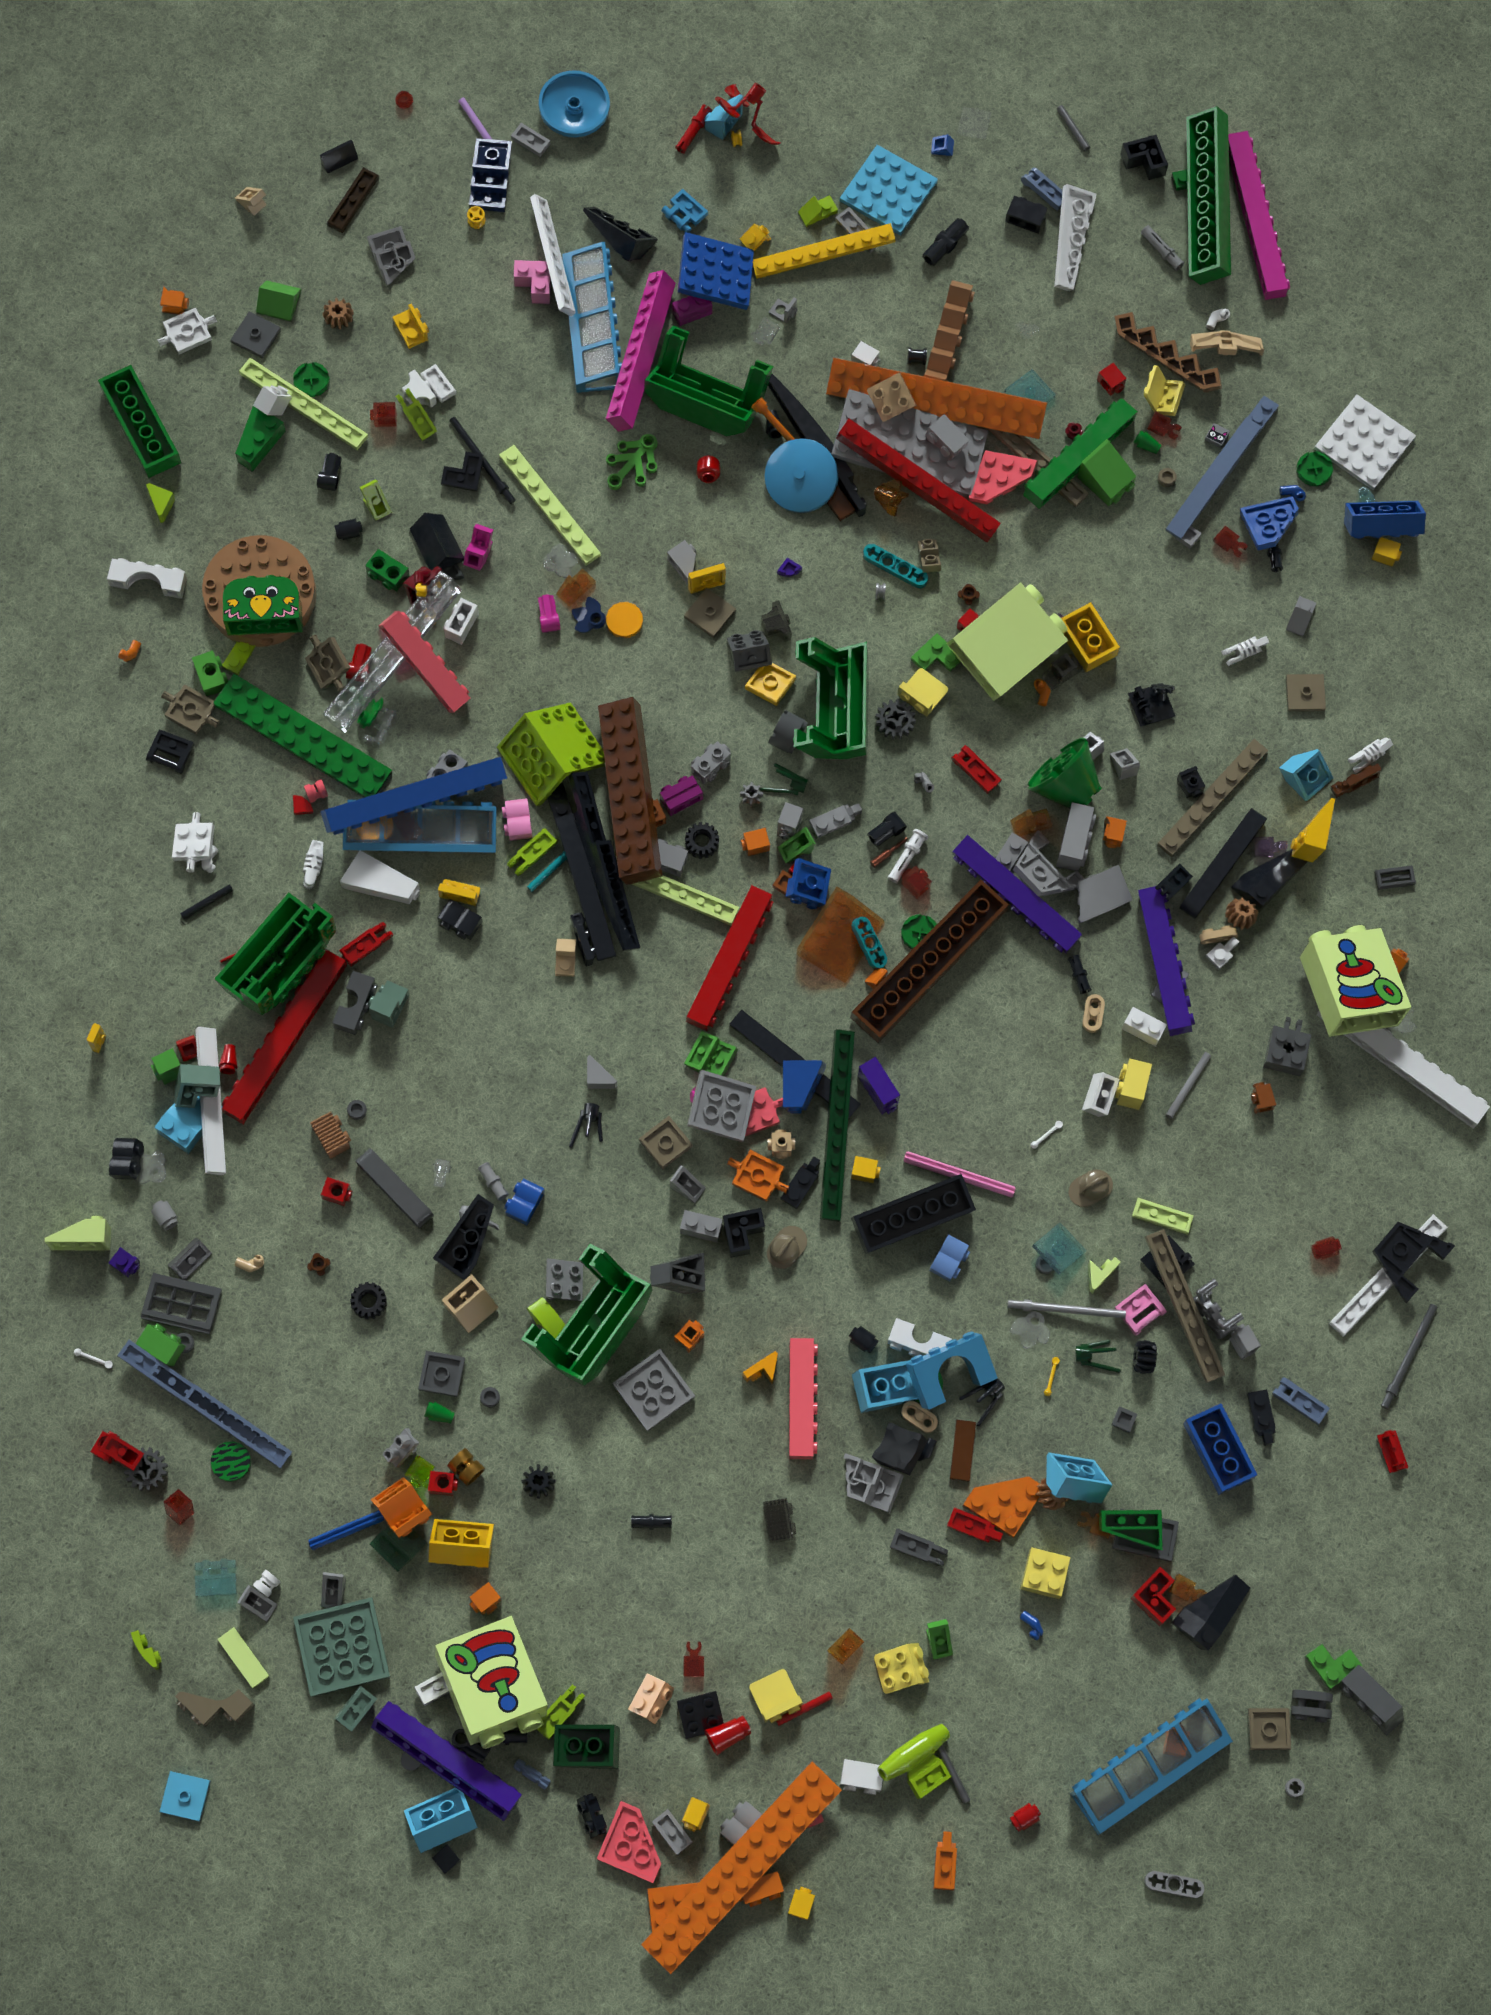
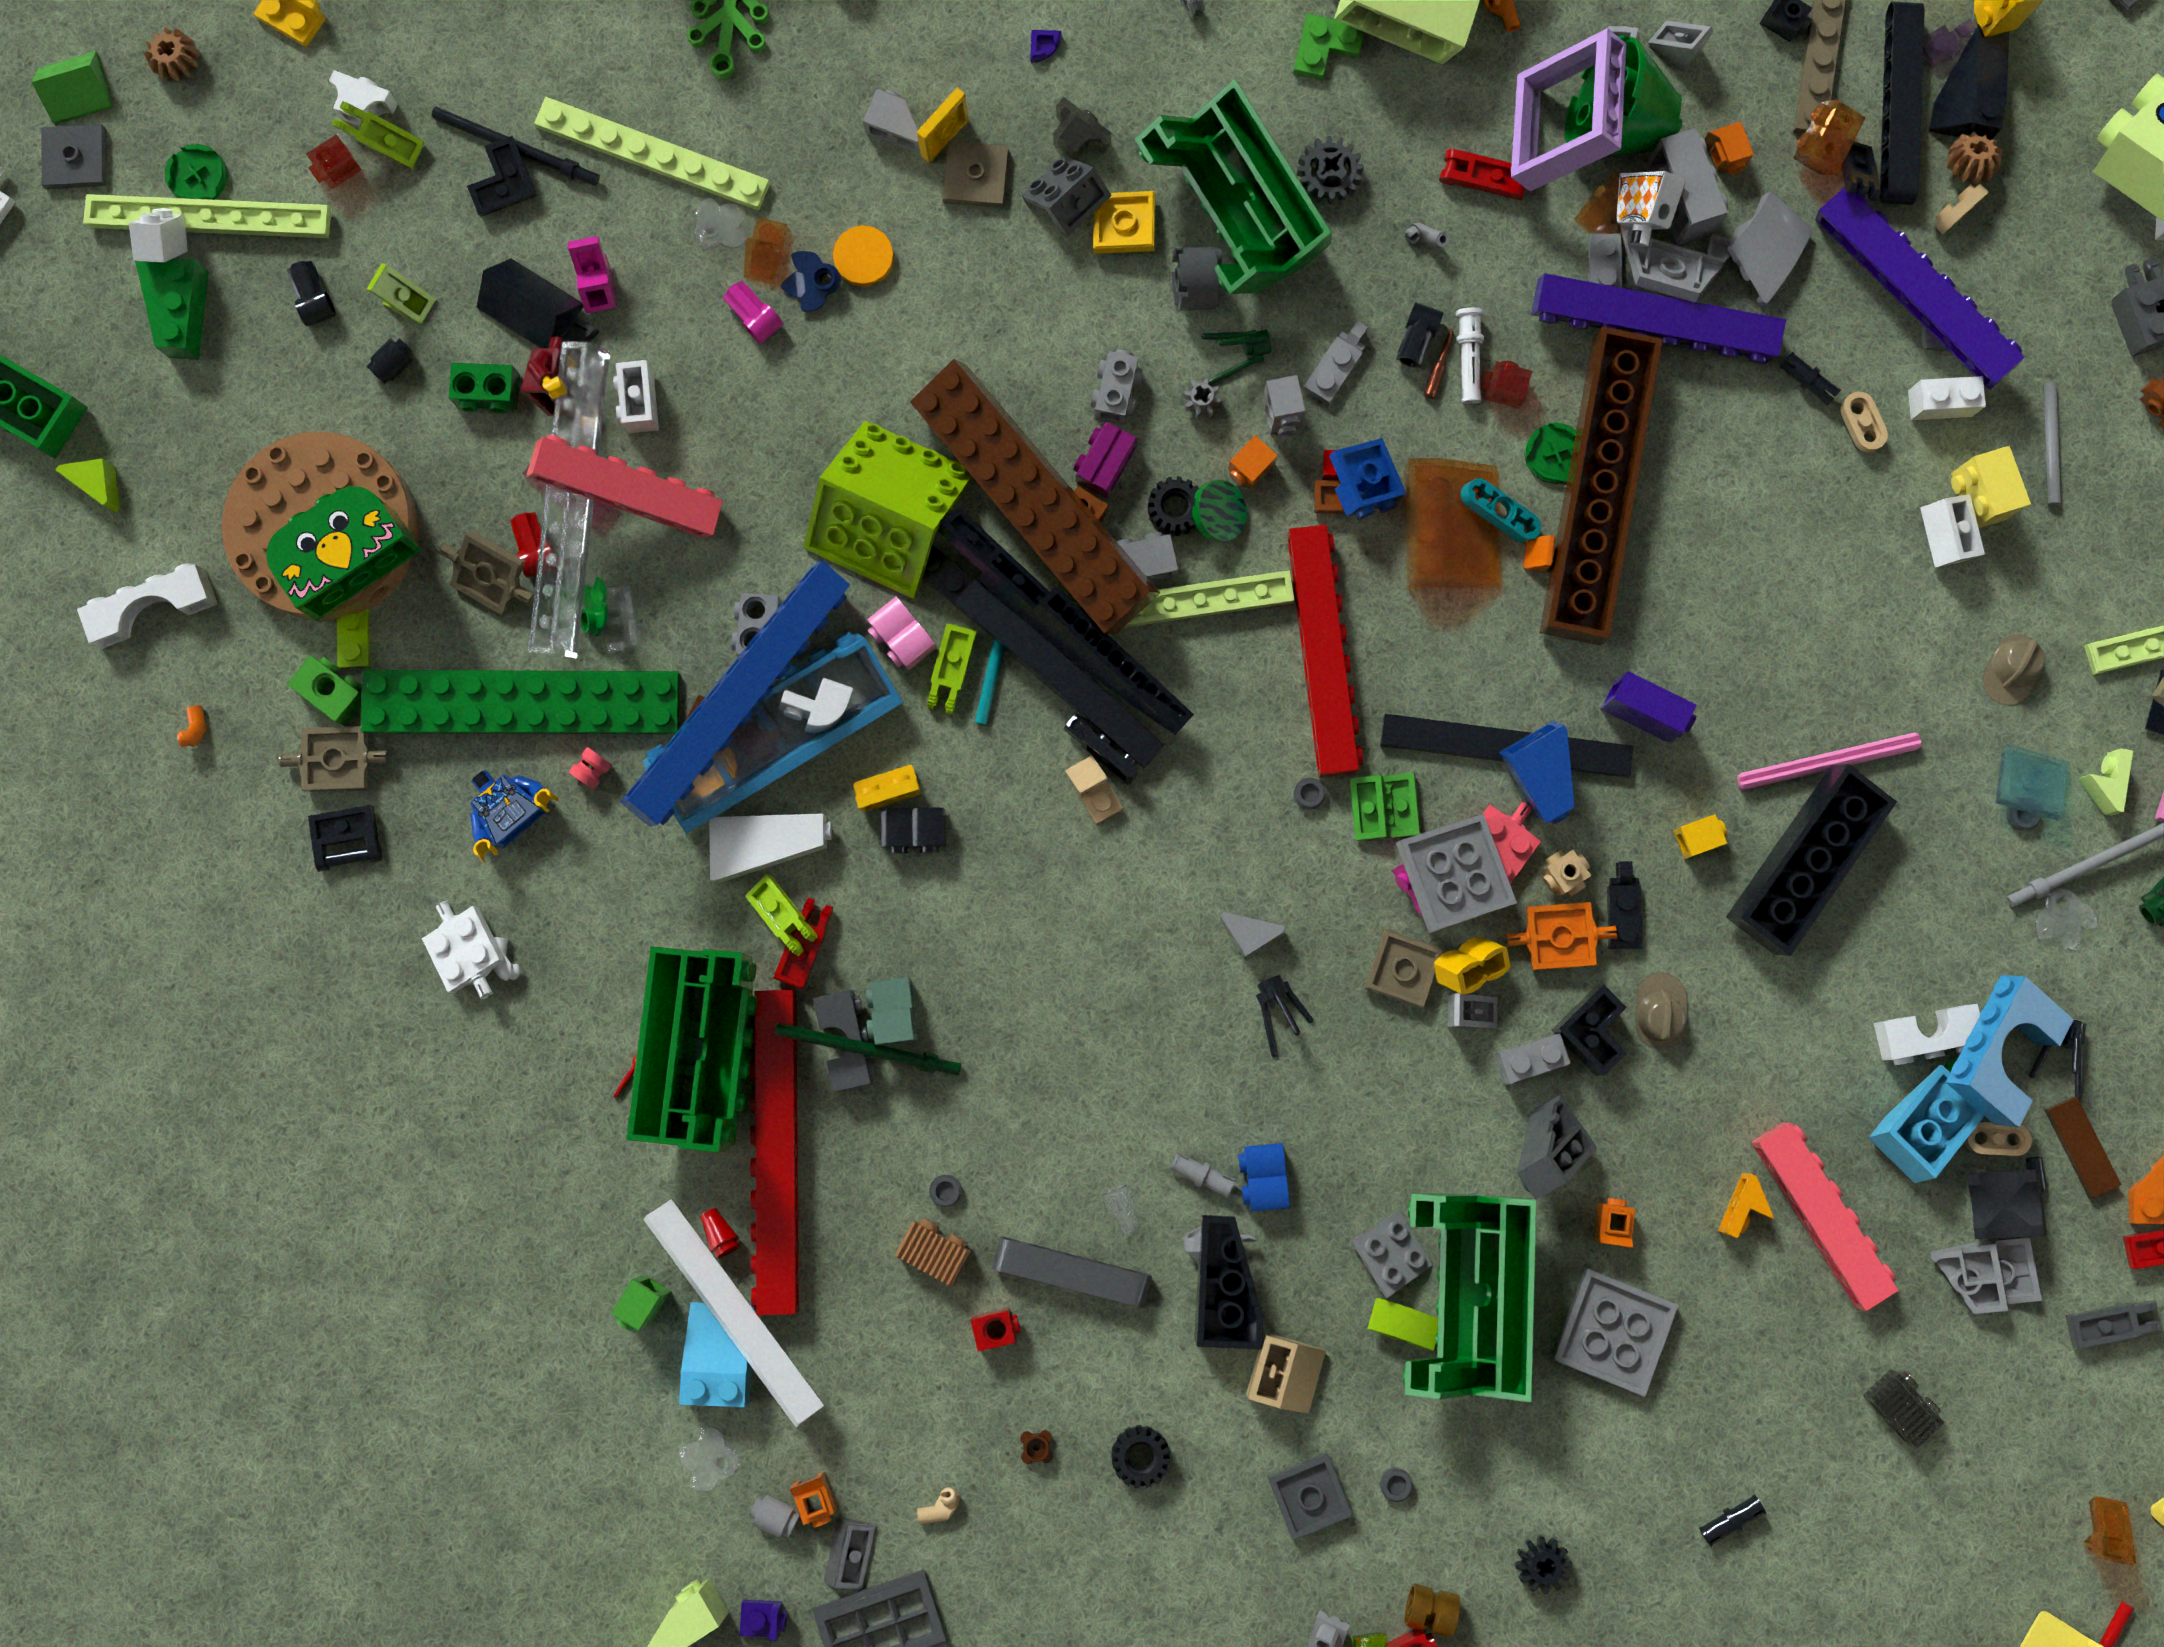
camera: 25 degrees left, 10 degrees up
yellow plate [86,1023,106,1053] -> none
black brick [109,1138,144,1180] -> none
sand green brick [174,1064,220,1108] -> none
red slope [176,1035,197,1062] -> none
black bar [180,884,233,919] -> none
red tile [293,795,313,815] -> none
white hinge [303,840,323,889] -> none
white plate [421,364,456,403] -> none
green cone [424,1402,455,1424] -> none
bright green slope [777,827,816,864] -> none
dark green plate [820,1029,855,1222] -> none
black brick [849,1326,879,1353] -> none
light yellow bracket [898,668,948,717] -> none
medium blue brick [929,1234,970,1282] -> none
white hinge [1031,1121,1063,1149] -> none
yellow hinge [1044,1357,1060,1396] -> none
white plate [1206,937,1239,970] -> none
none -> torso [470,770,559,863]
none -> lime hinge [745,874,818,956]
none -> dark green bar [774,1022,961,1076]
none -> white brick [779,678,853,733]
none -> orange window [790,1472,837,1528]
none -> green tile [1192,479,1247,542]
none -> dark grey tile [1293,778,1326,810]
none -> yellow brick [1433,936,1511,994]
none -> lavender window [1511,28,1626,191]
none -> white torso [1616,171,1686,247]
none -> clear orange brick [1793,99,1866,176]

